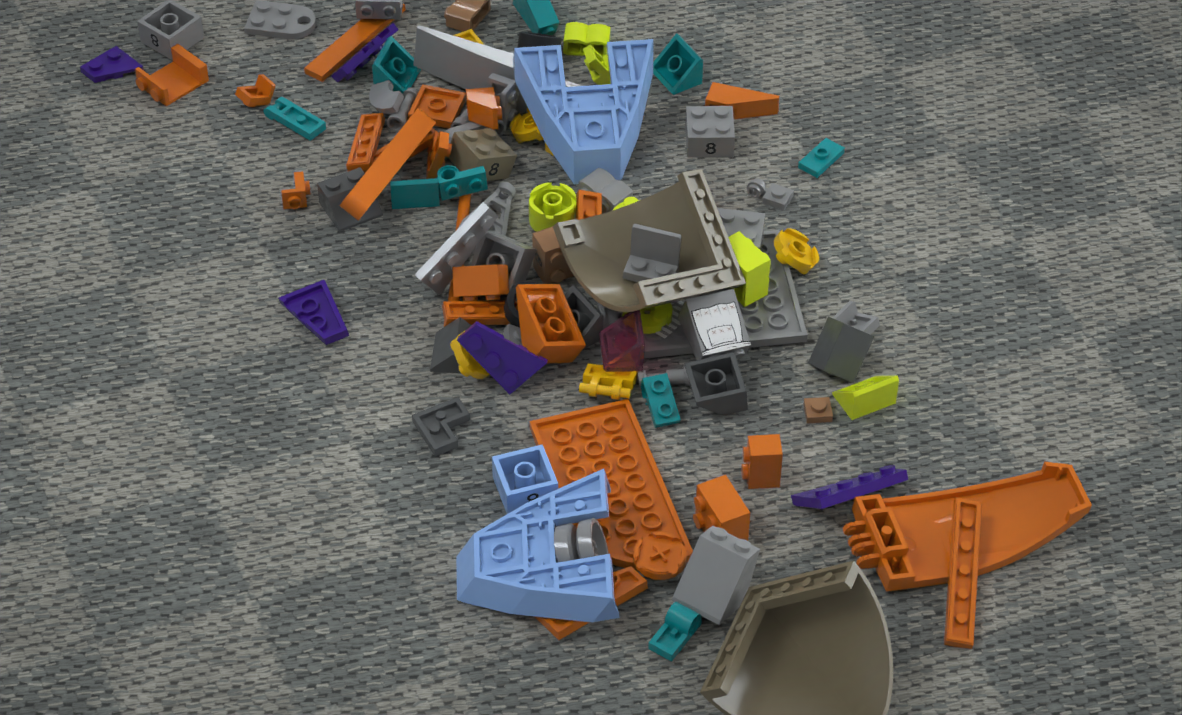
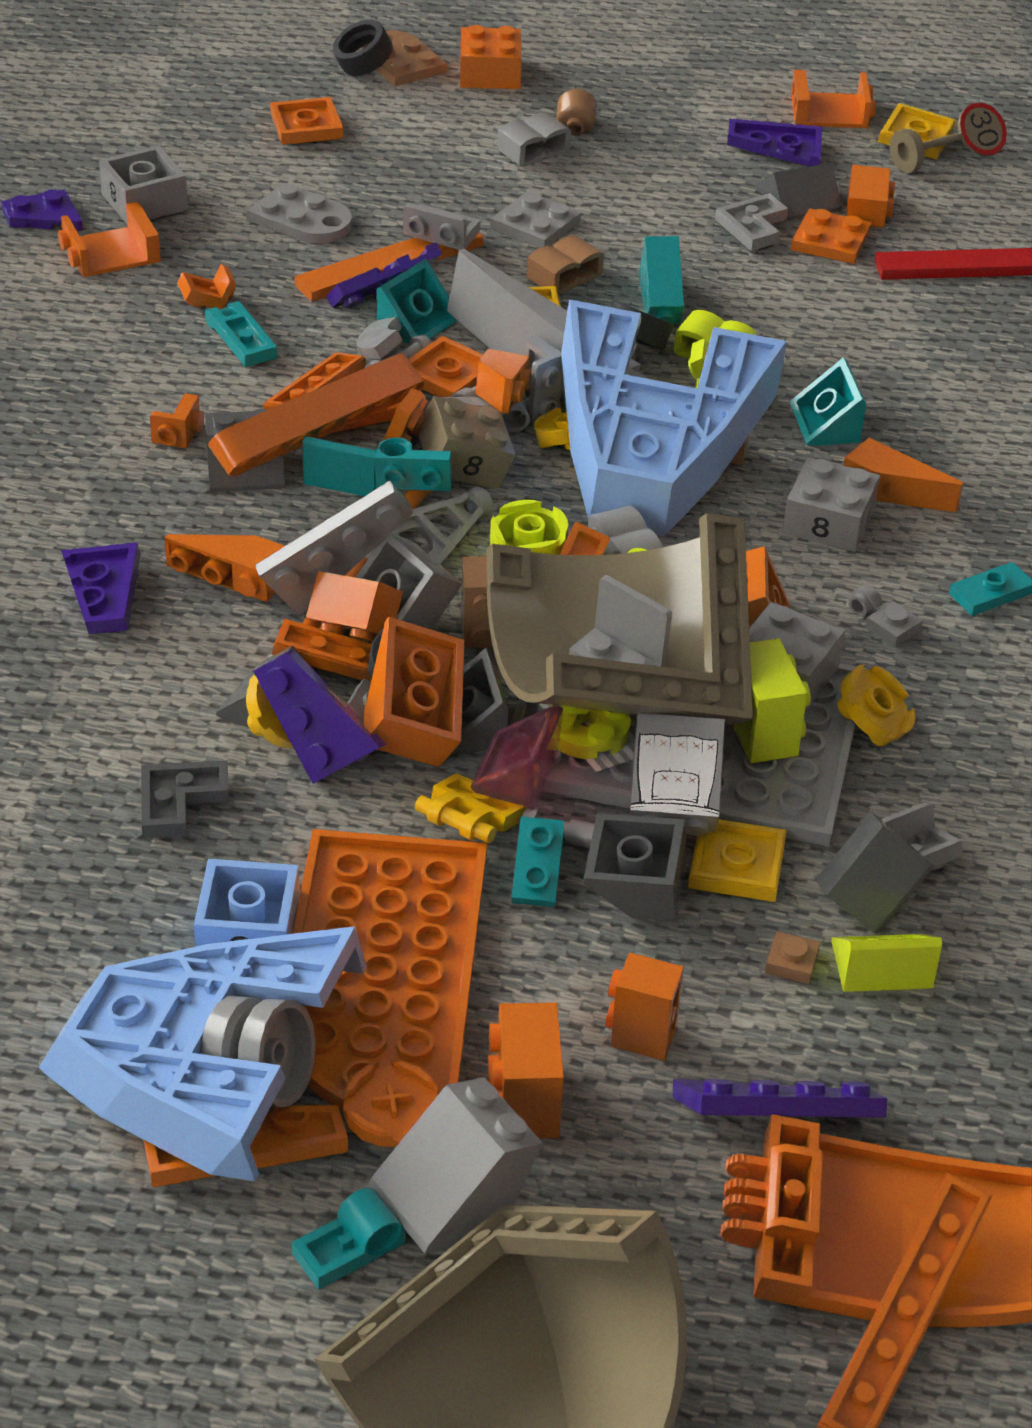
camera: 20 degrees right, 5 degrees down
none -> orange slope [164,534,285,602]
none -> yellow plate [688,819,787,902]

